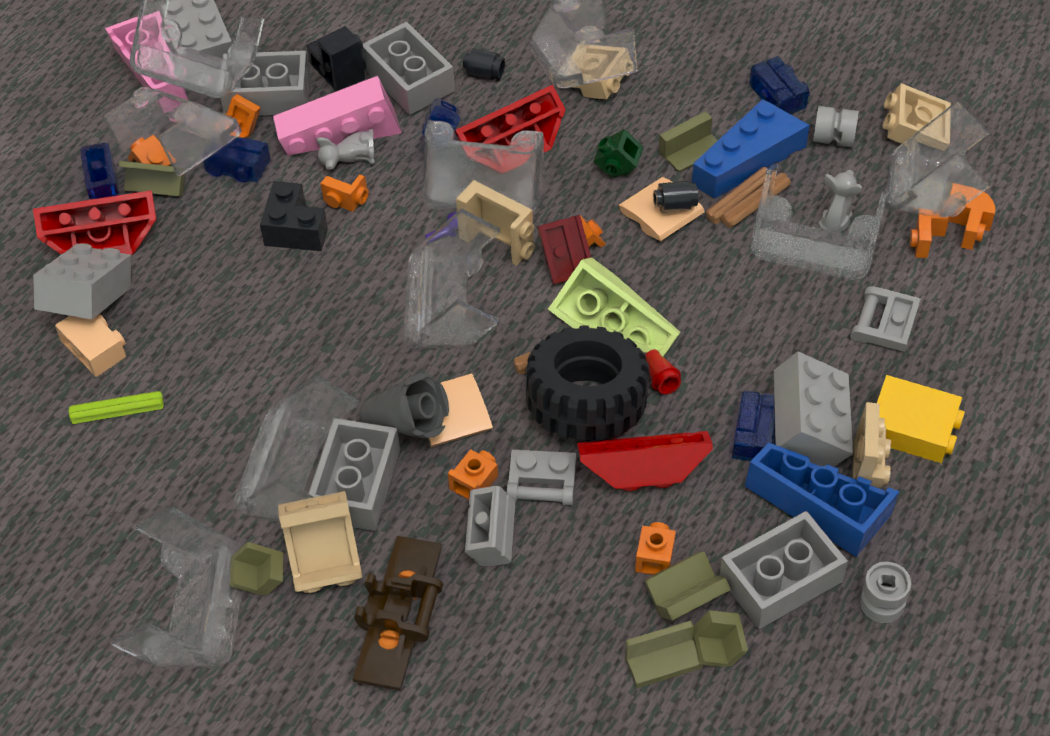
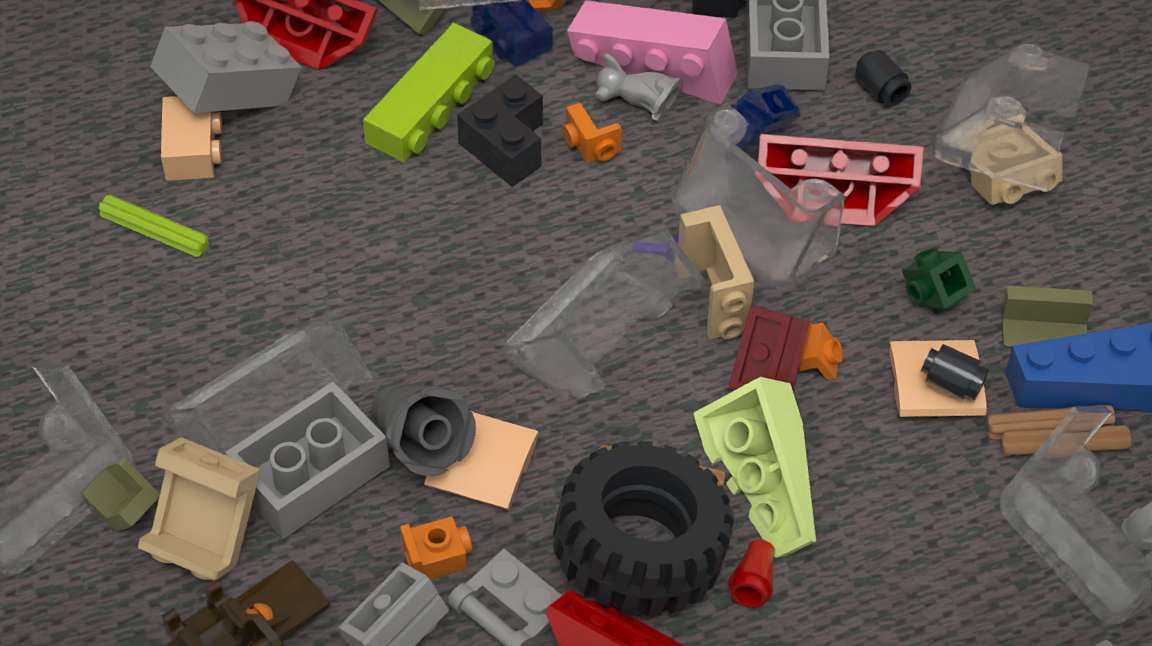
camera: 35 degrees right, 0 degrees up
none -> lime brick [363,23,495,162]

